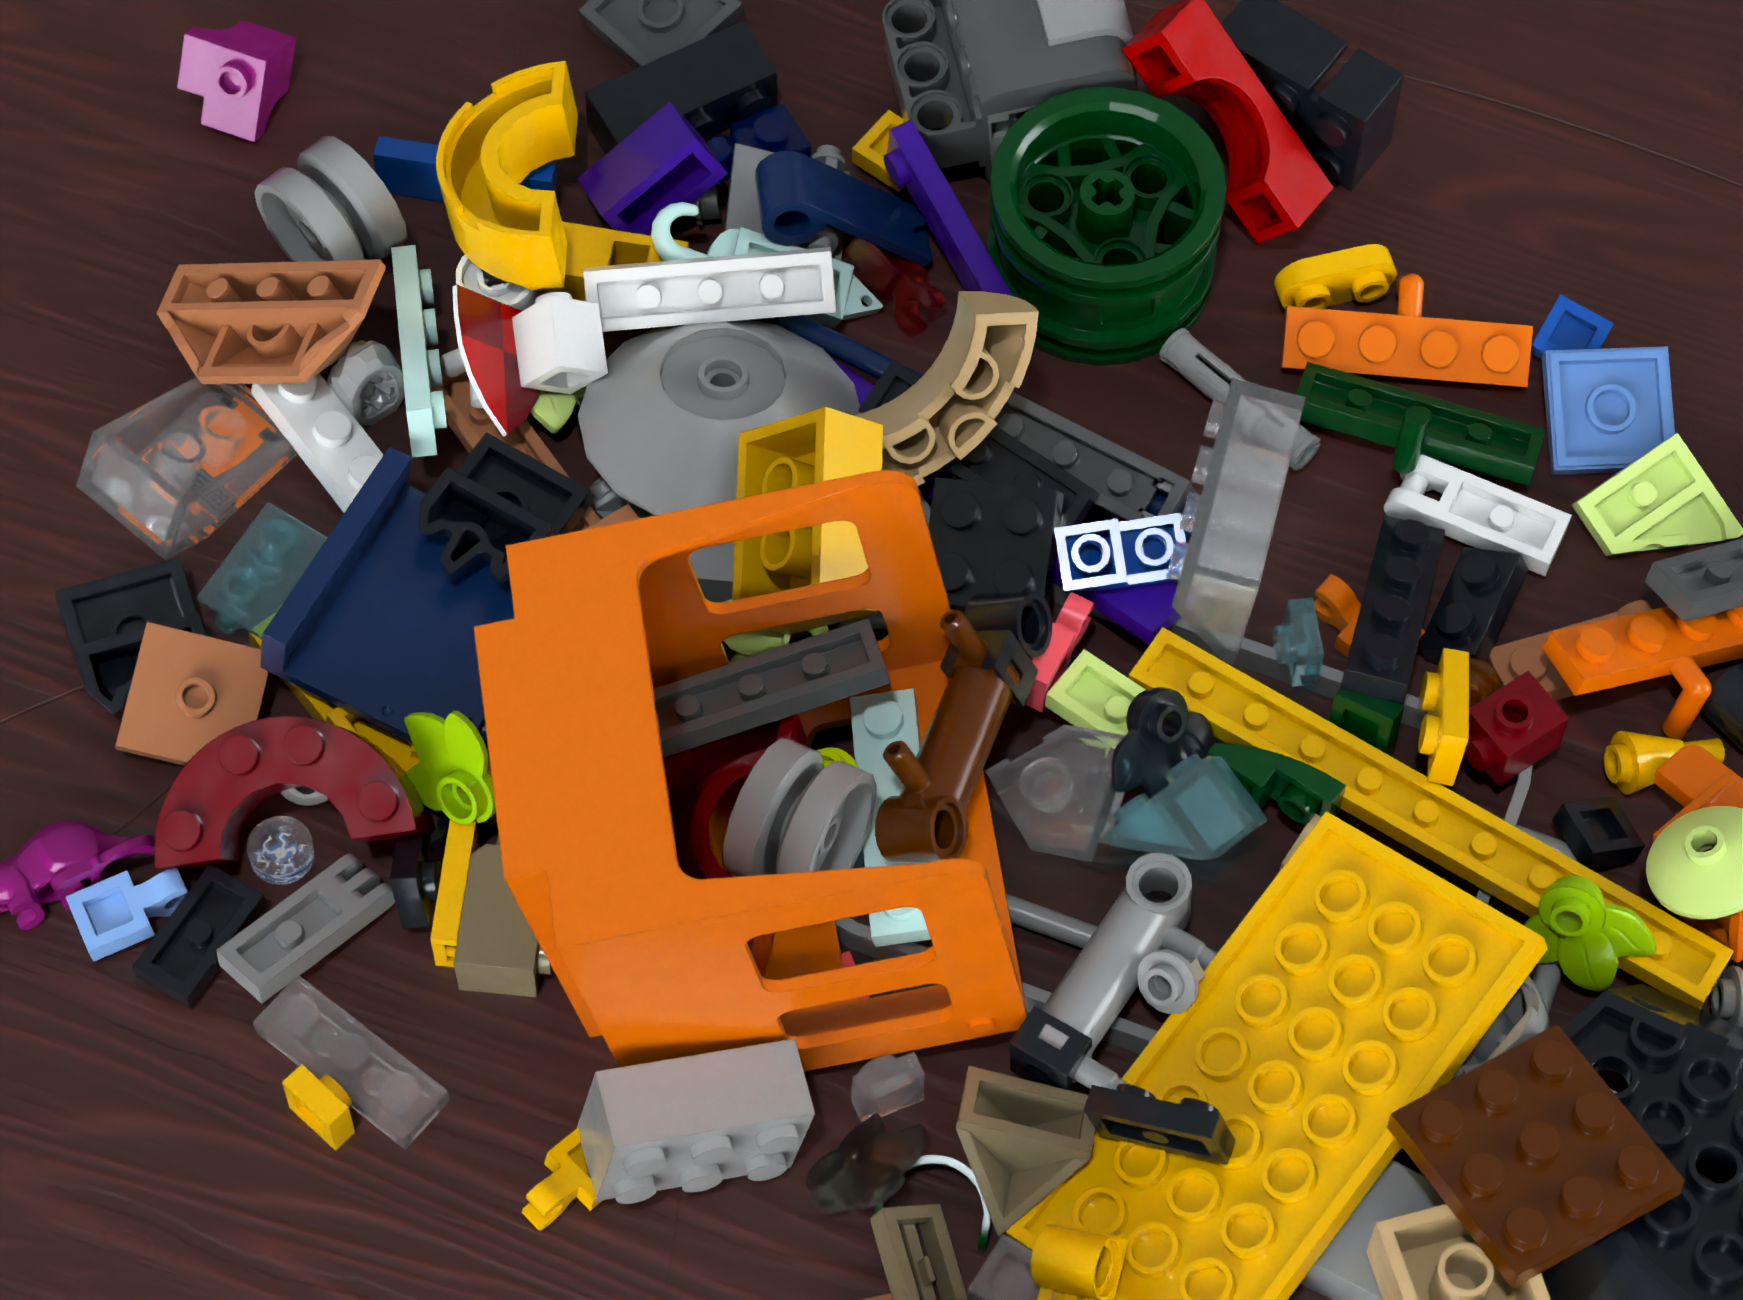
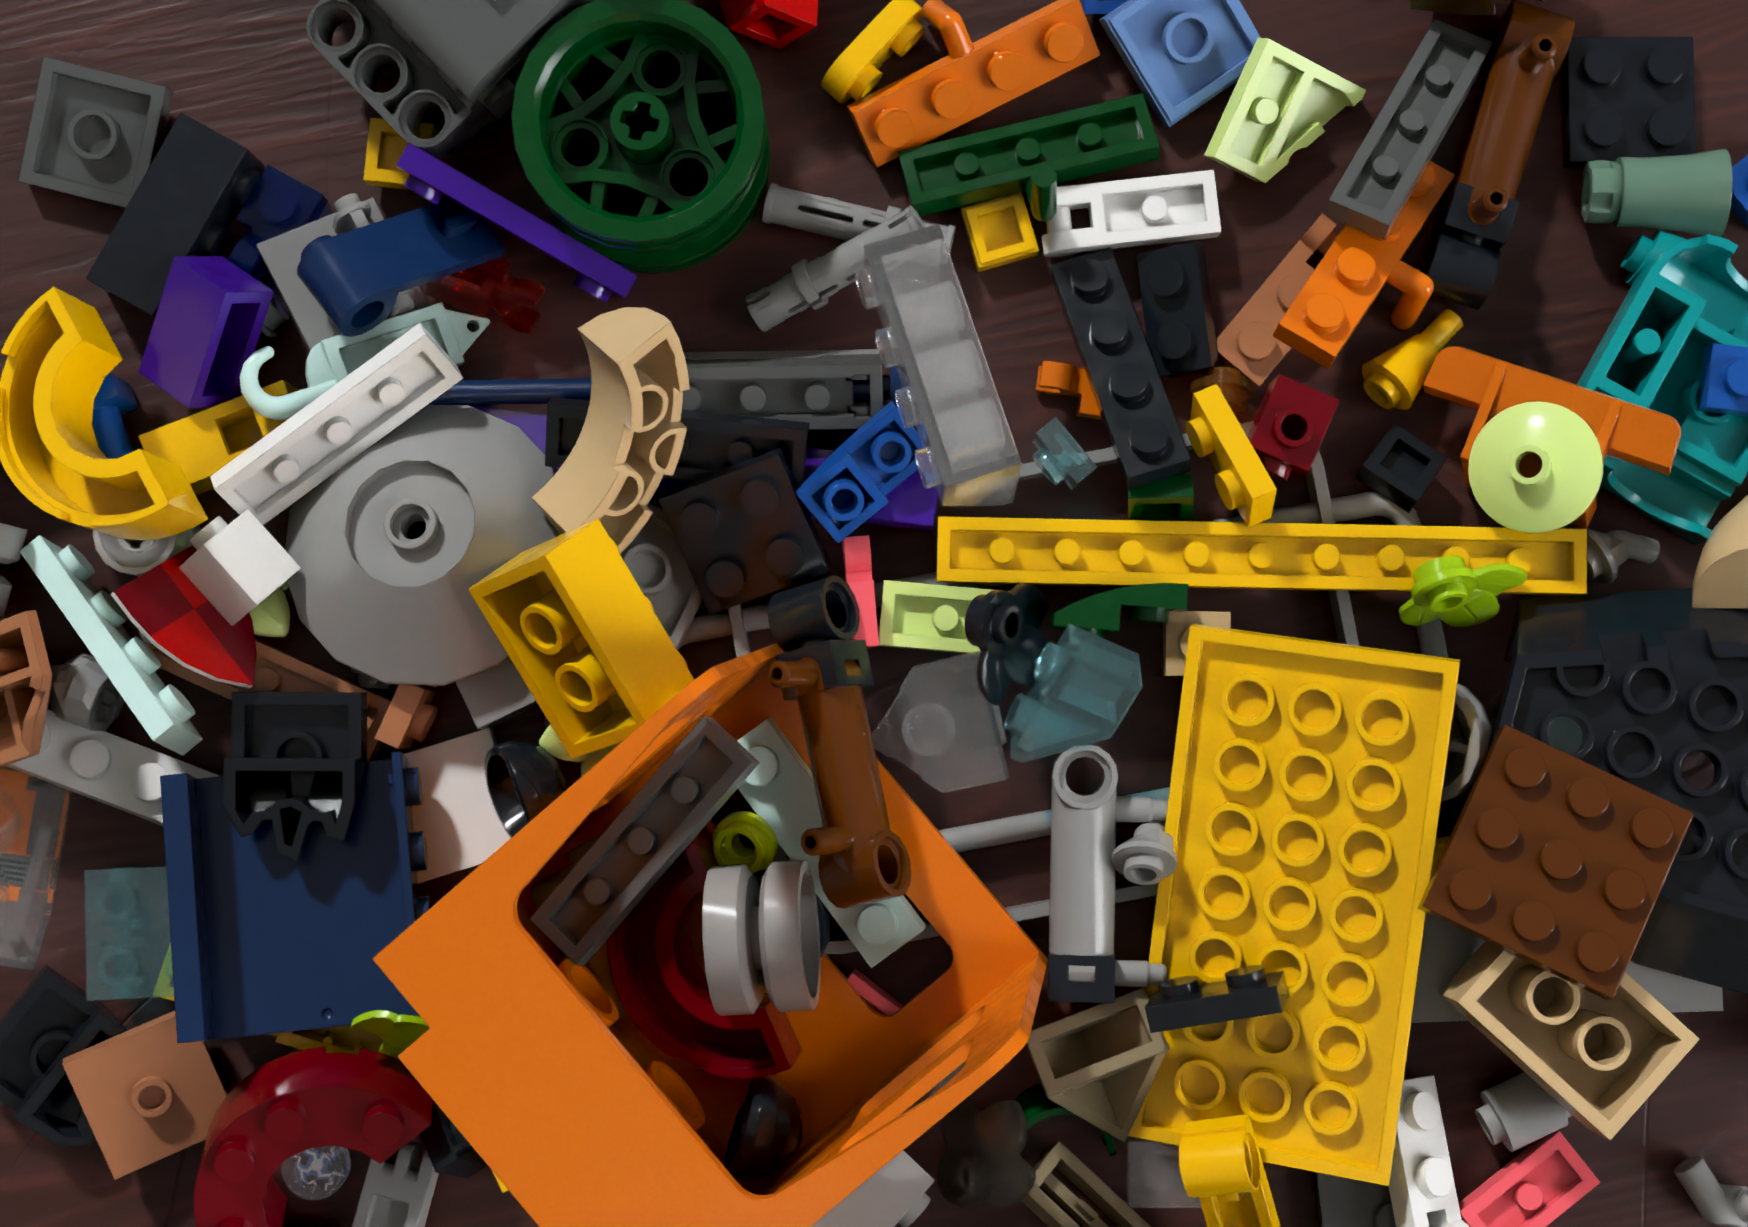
camera: 30 degrees left, 25 degrees up
none -> light grey pin [745,206,930,332]
none -> yellow tile [960,192,1039,272]

